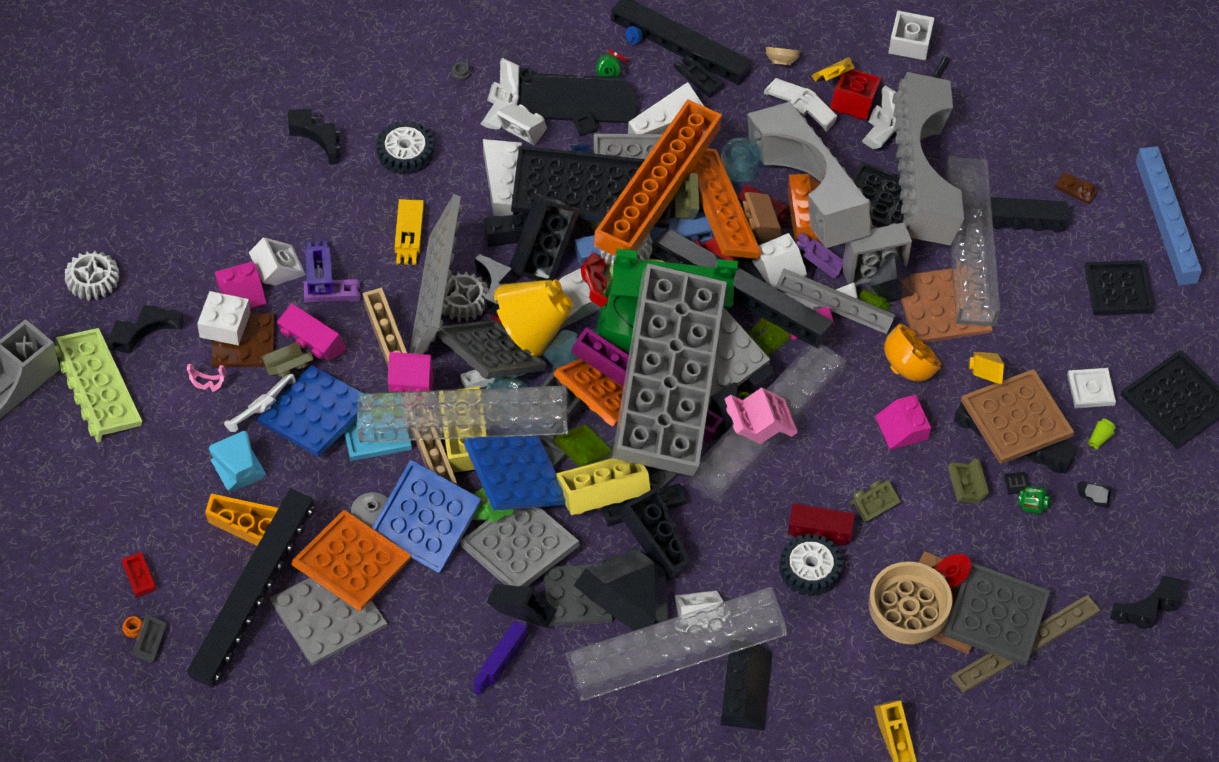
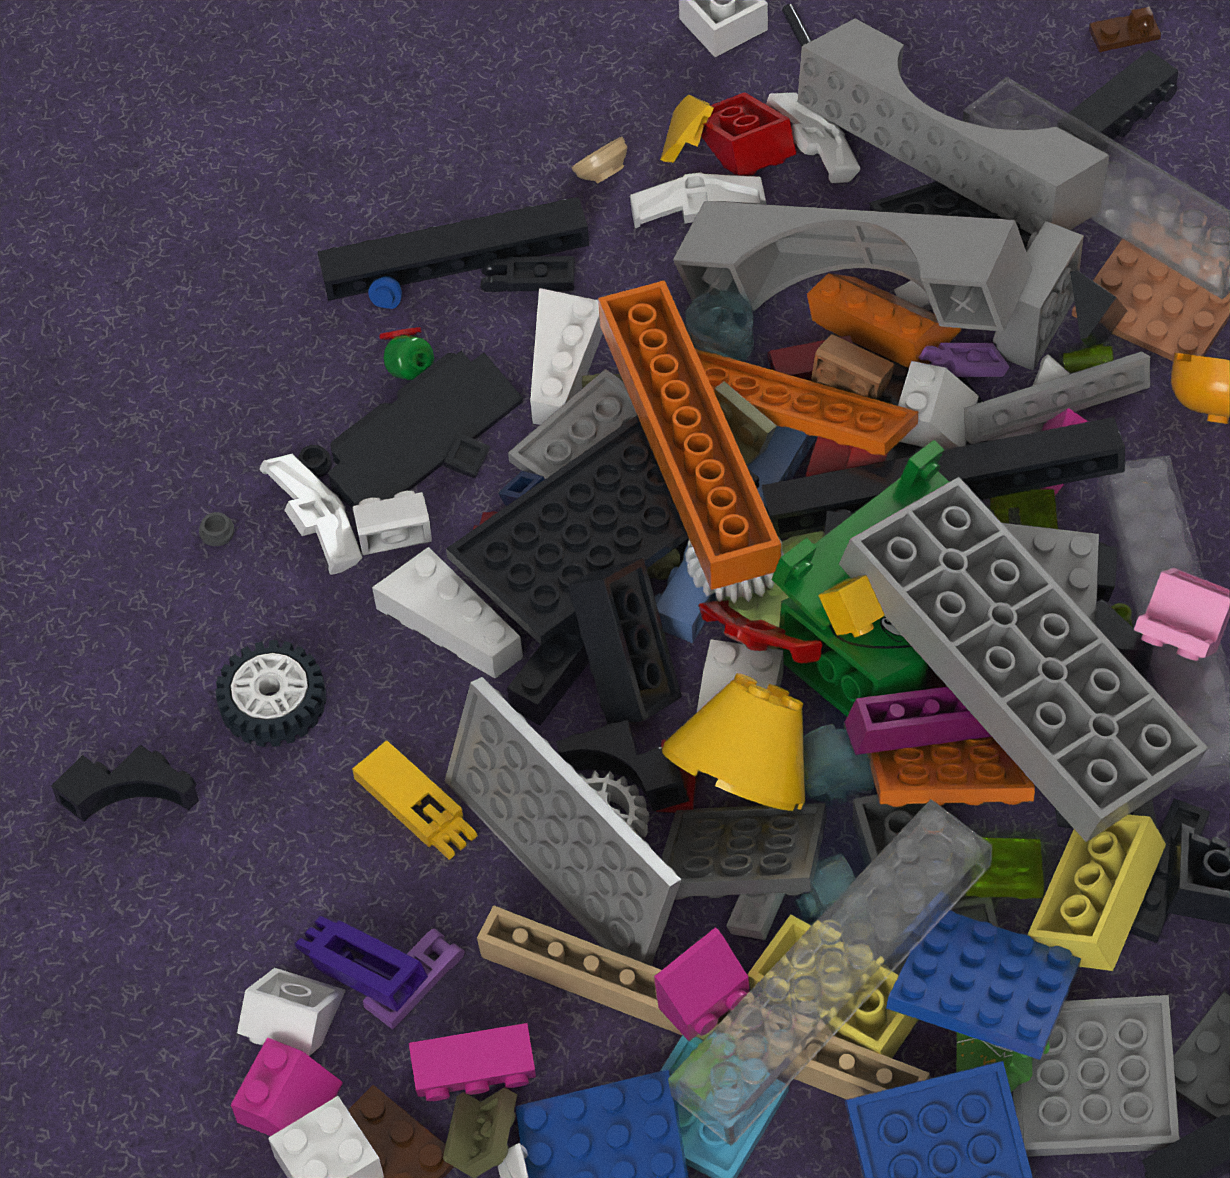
camera: 40 degrees left, 0 degrees up
none -> yellow brick [818,575,885,637]

